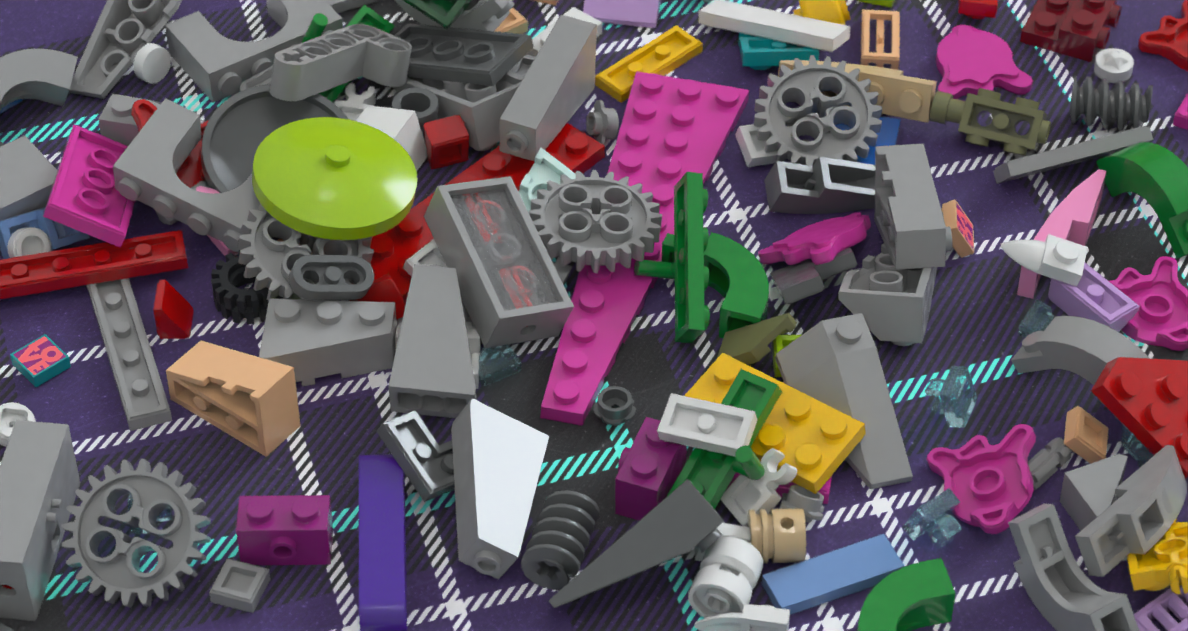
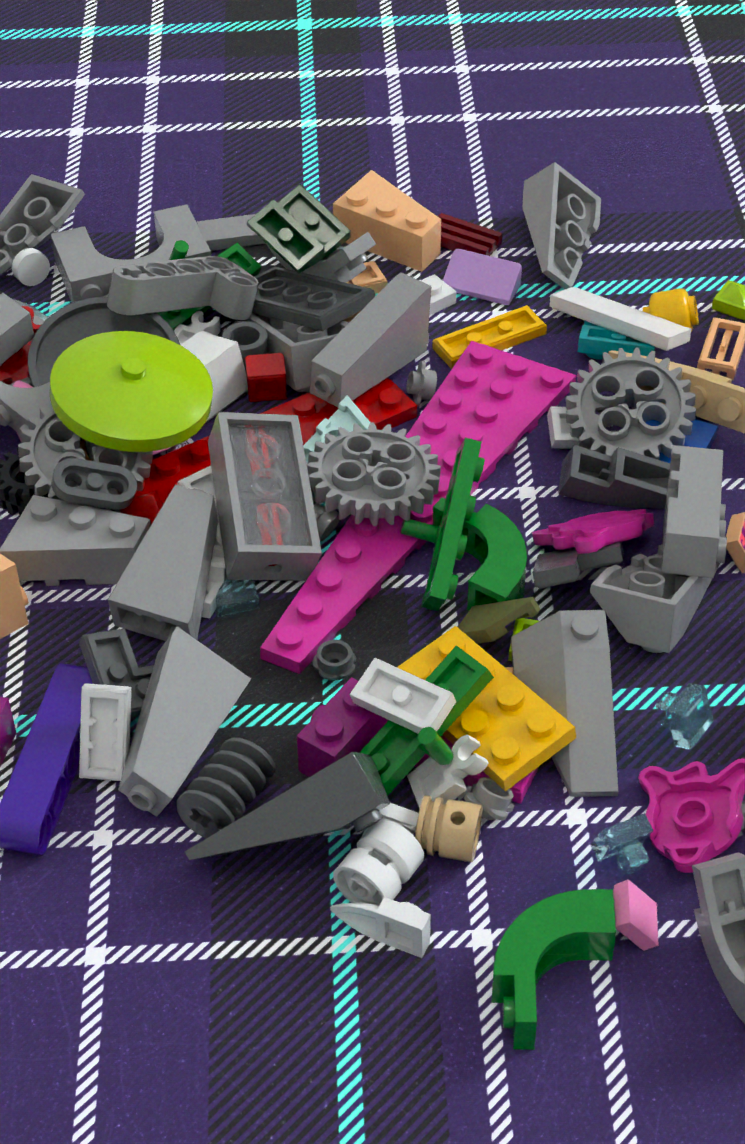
camera: 15 degrees right, 0 degrees up
medium blue tile [762,534,905,615] -> none
none -> white plate [79,683,132,781]
none -> bright pink tile [613,879,659,951]

